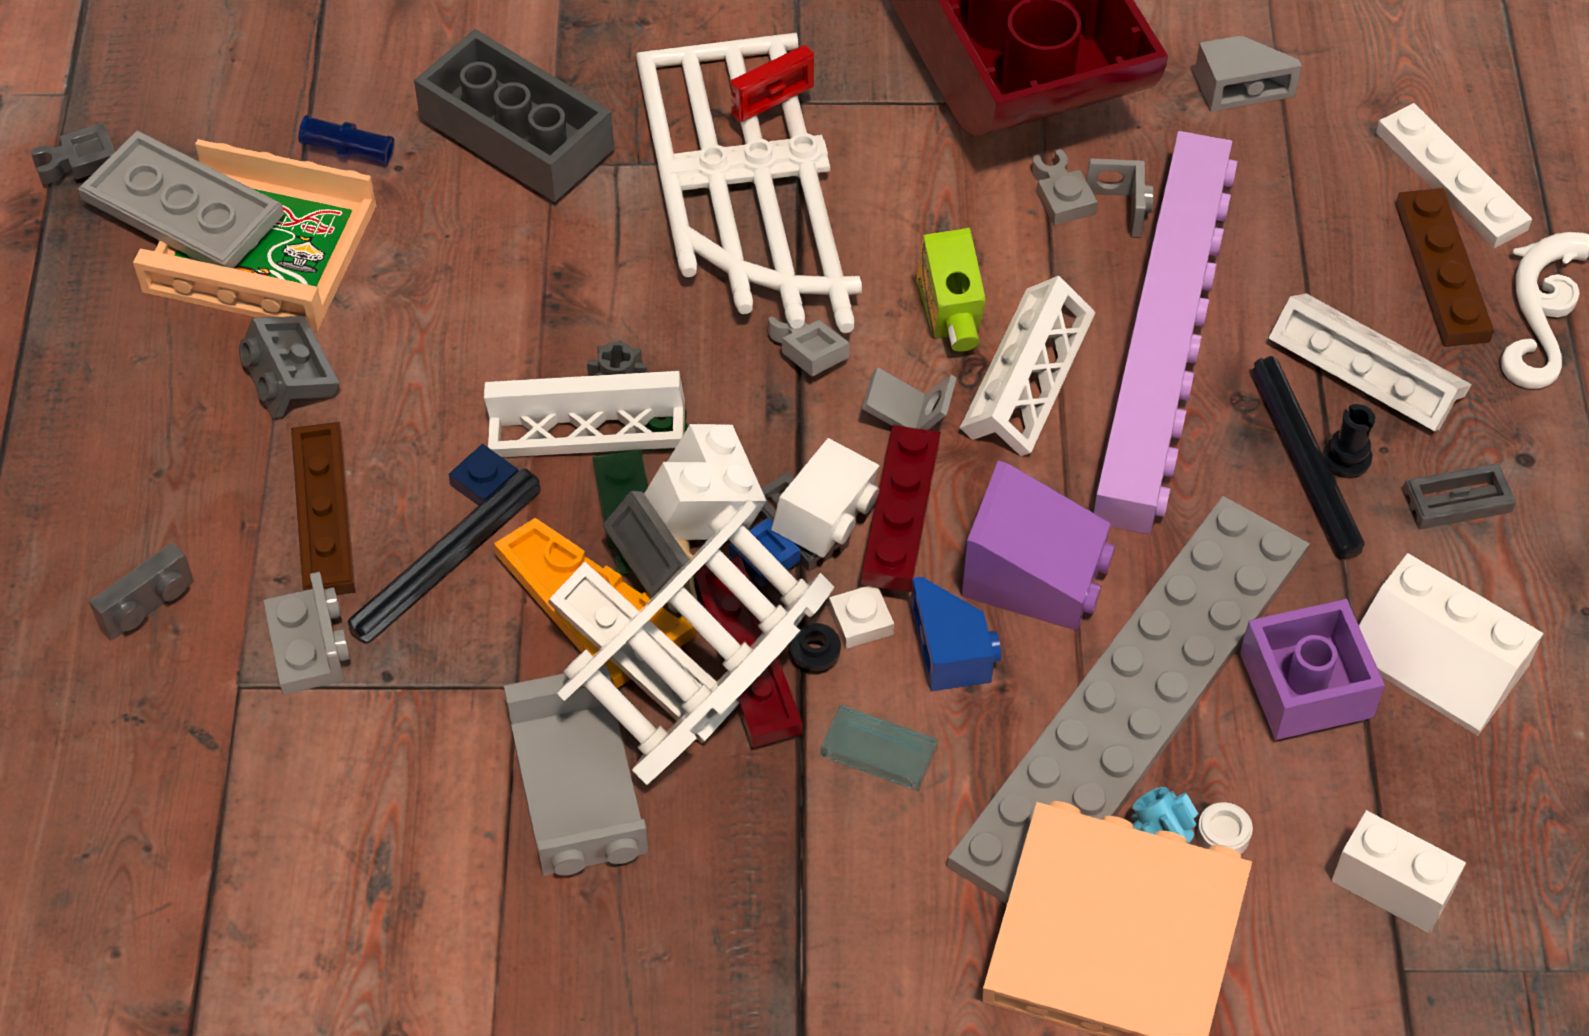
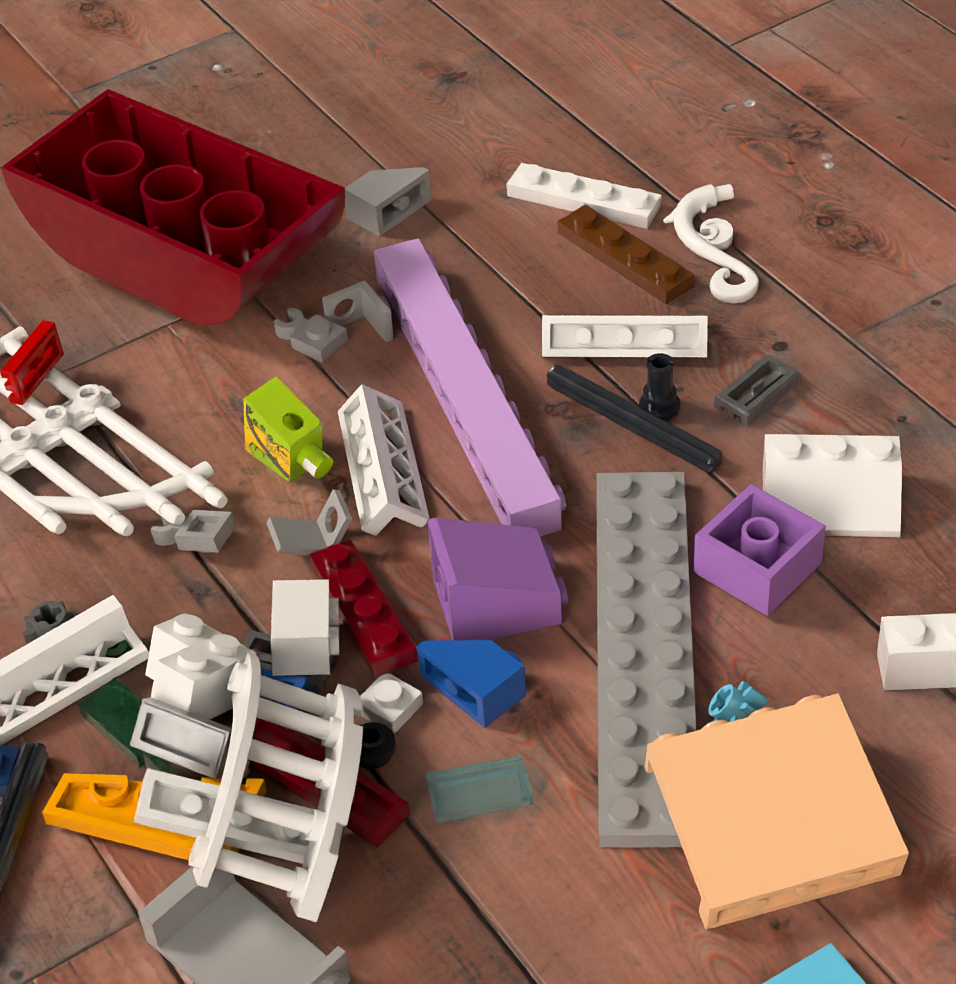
camera: 30 degrees left, 10 degrees down
white tile [1197,802,1253,854] -> none

